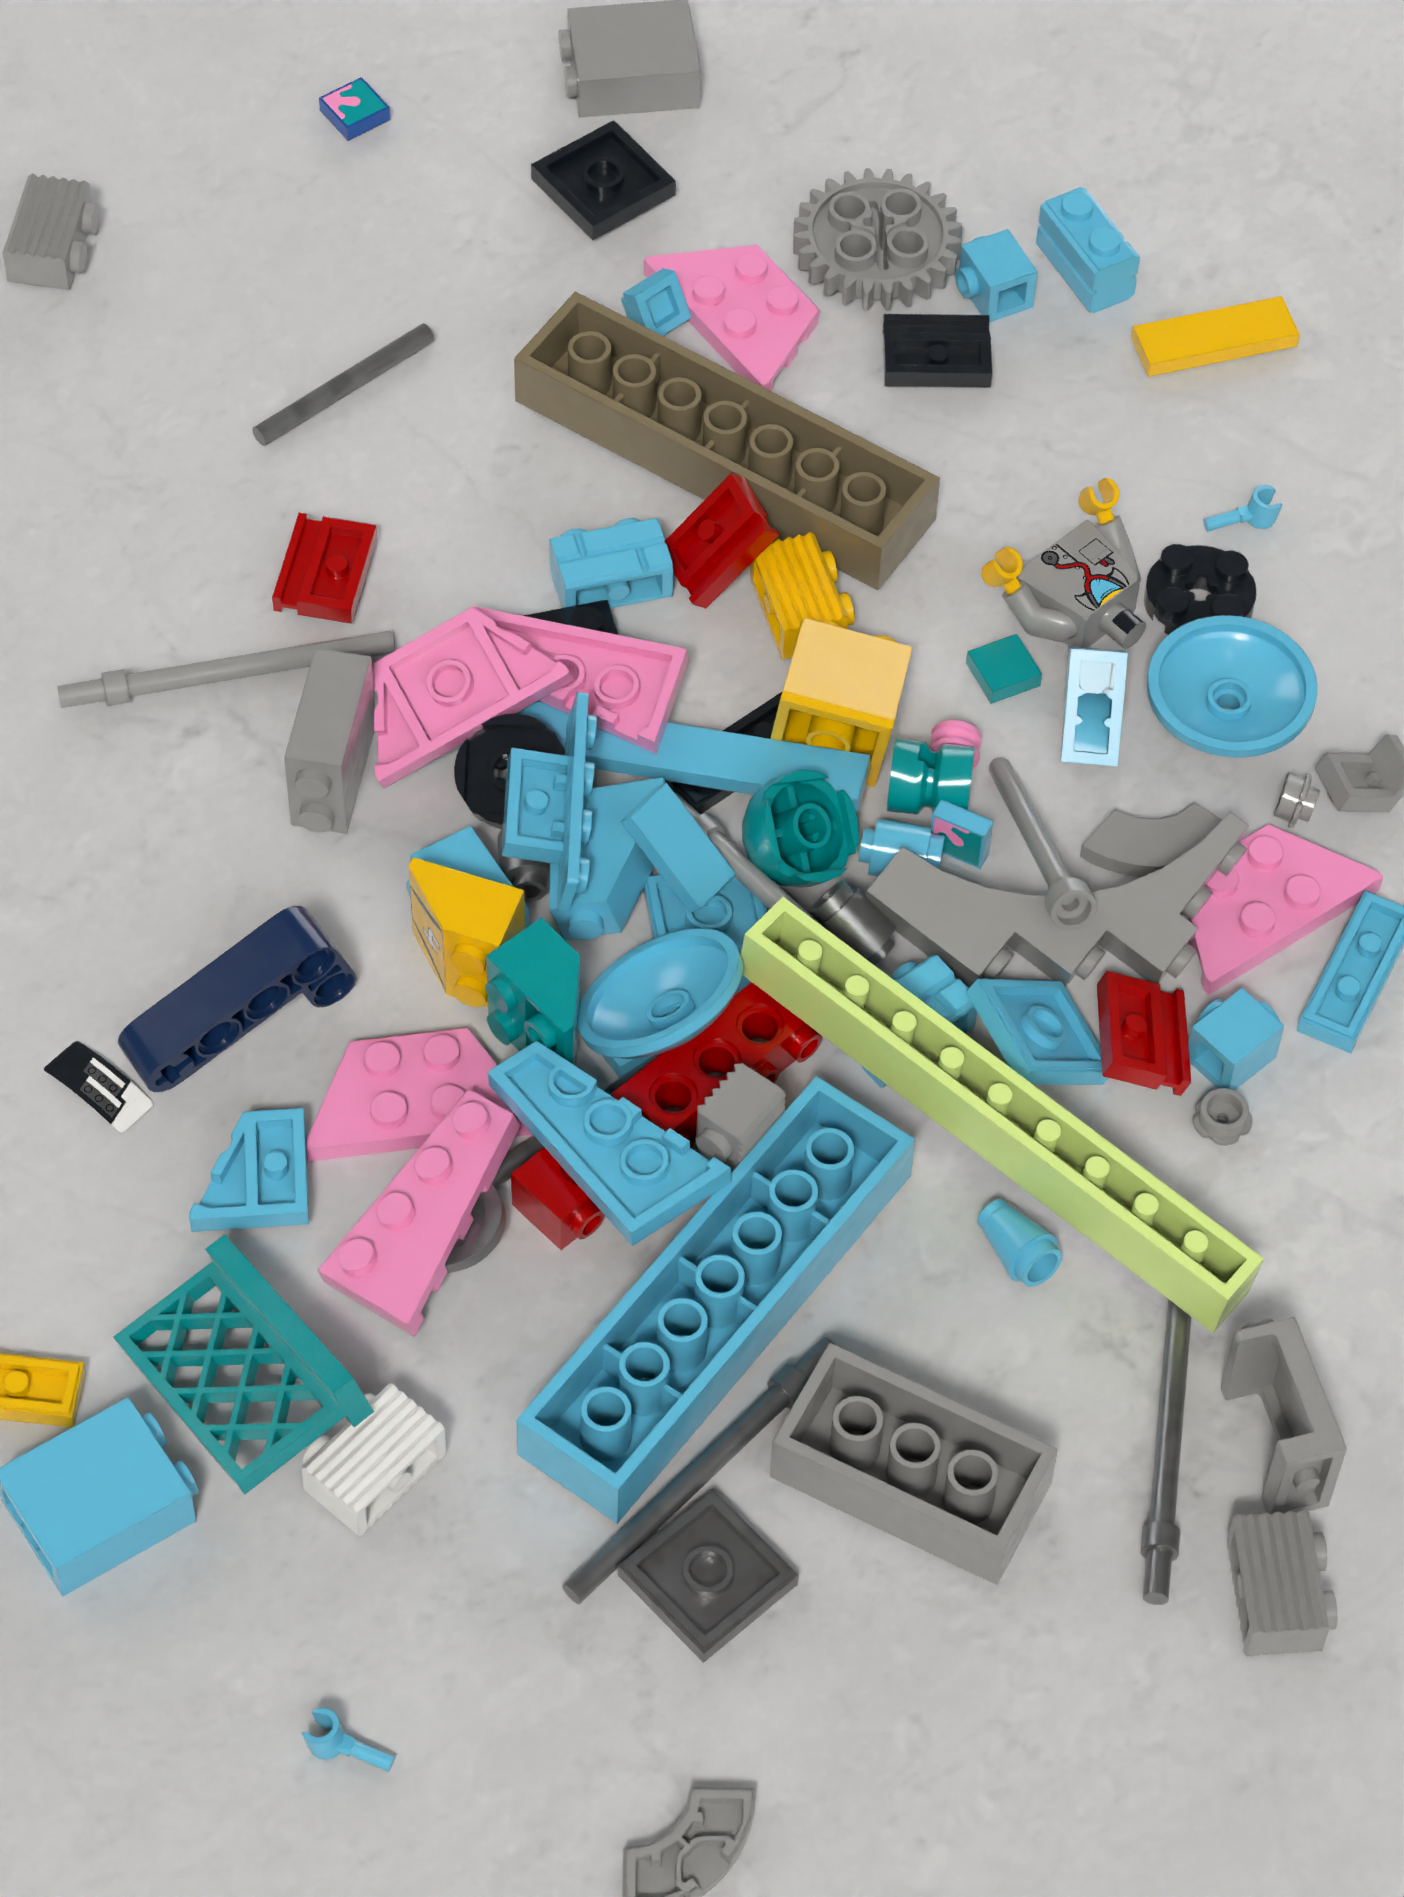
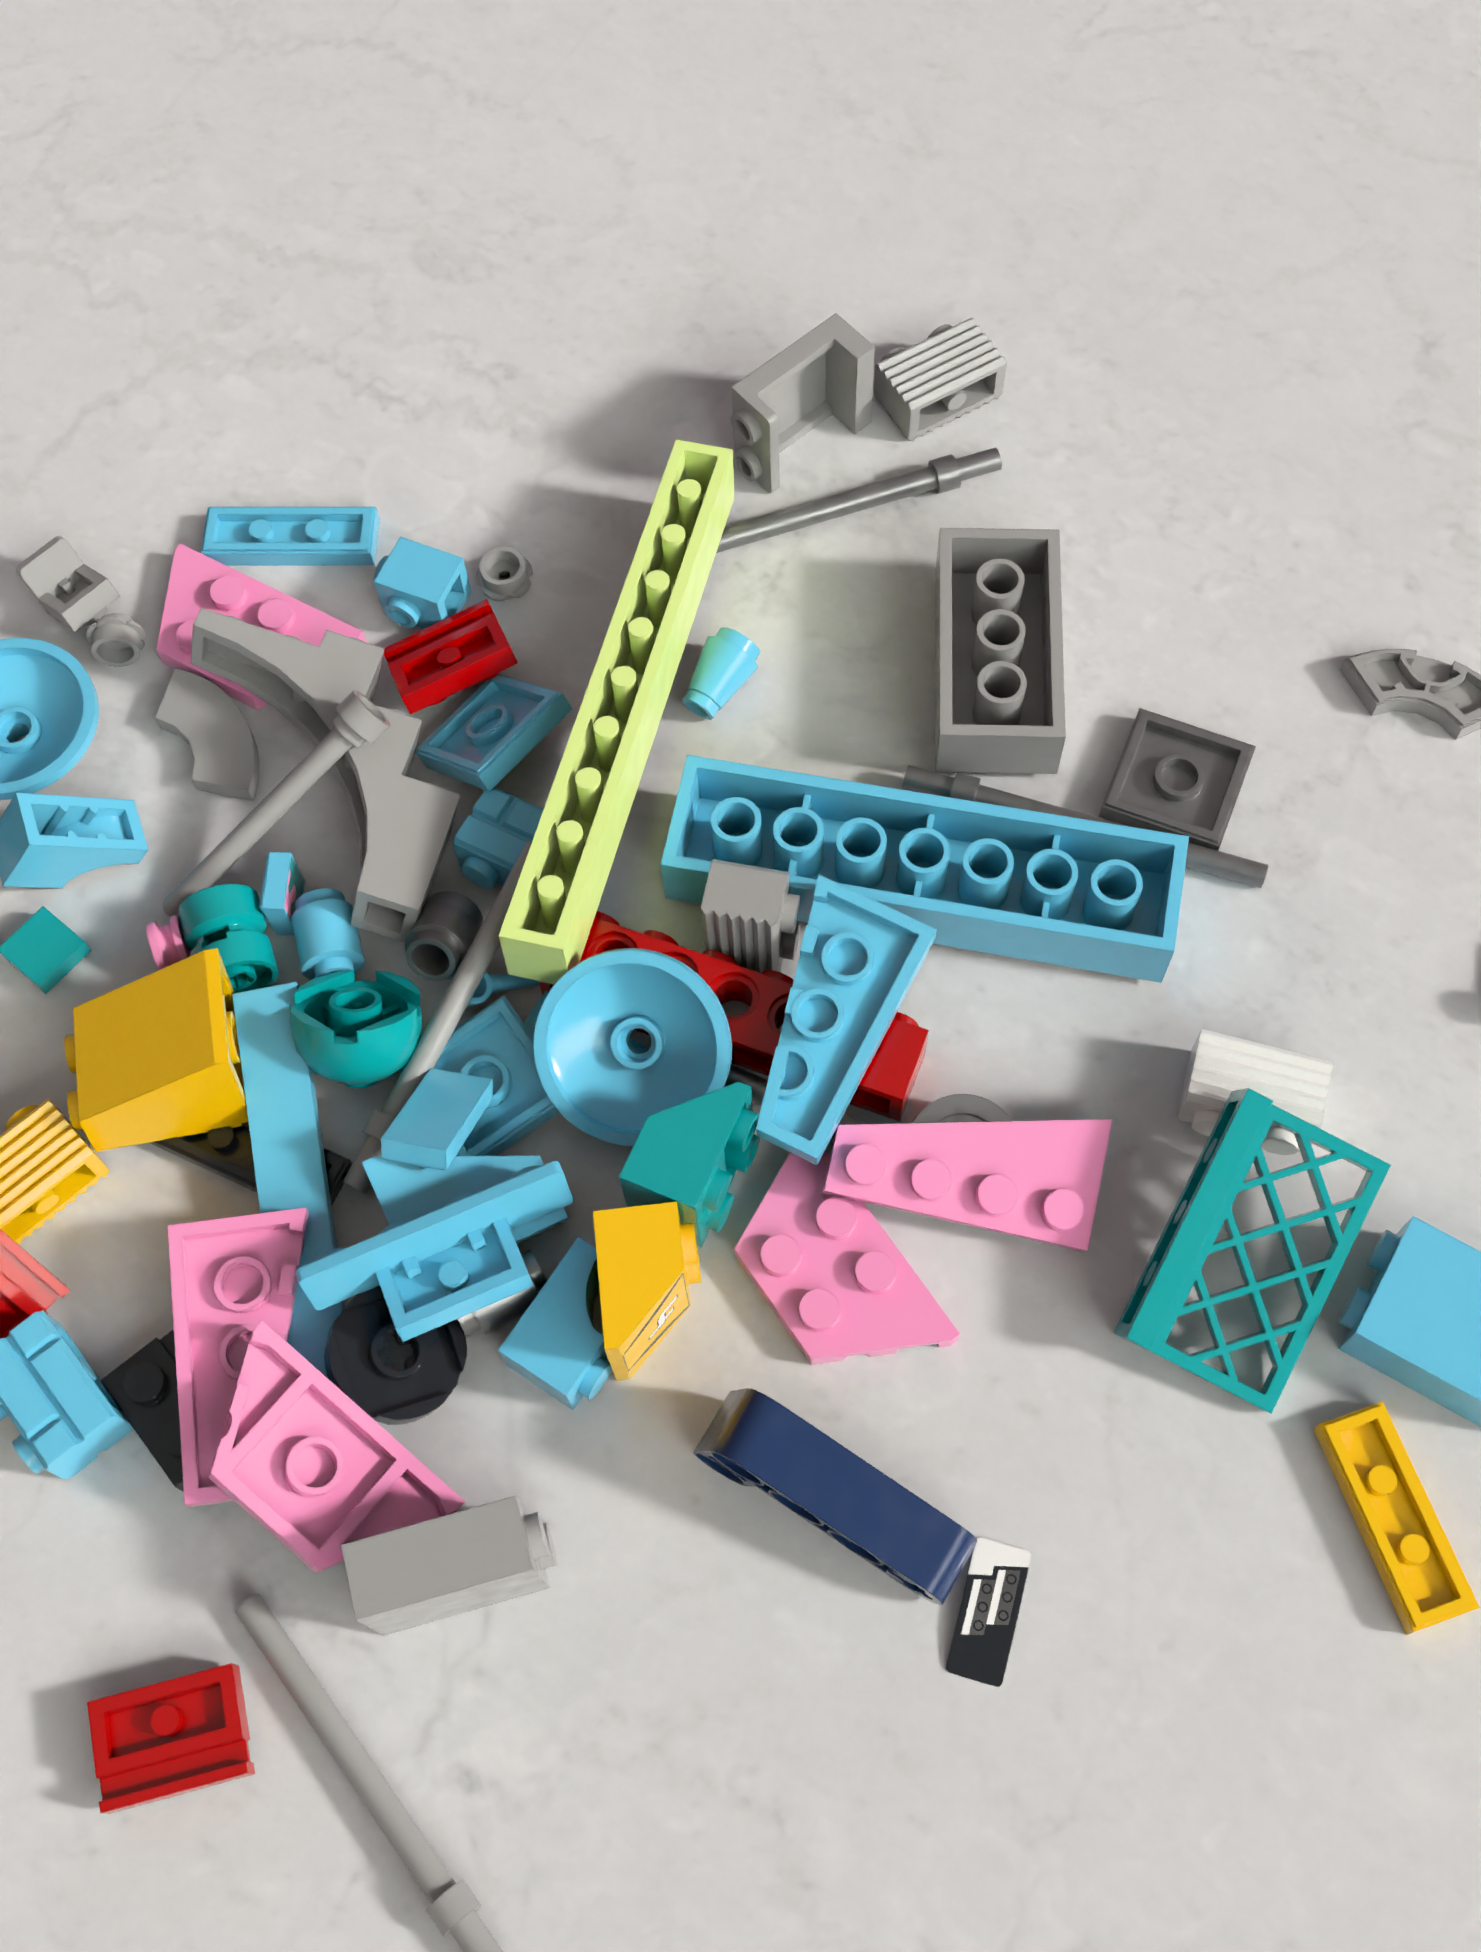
camera: 110 degrees left, 10 degrees up
medium azure wing [189,1108,309,1232] -> none

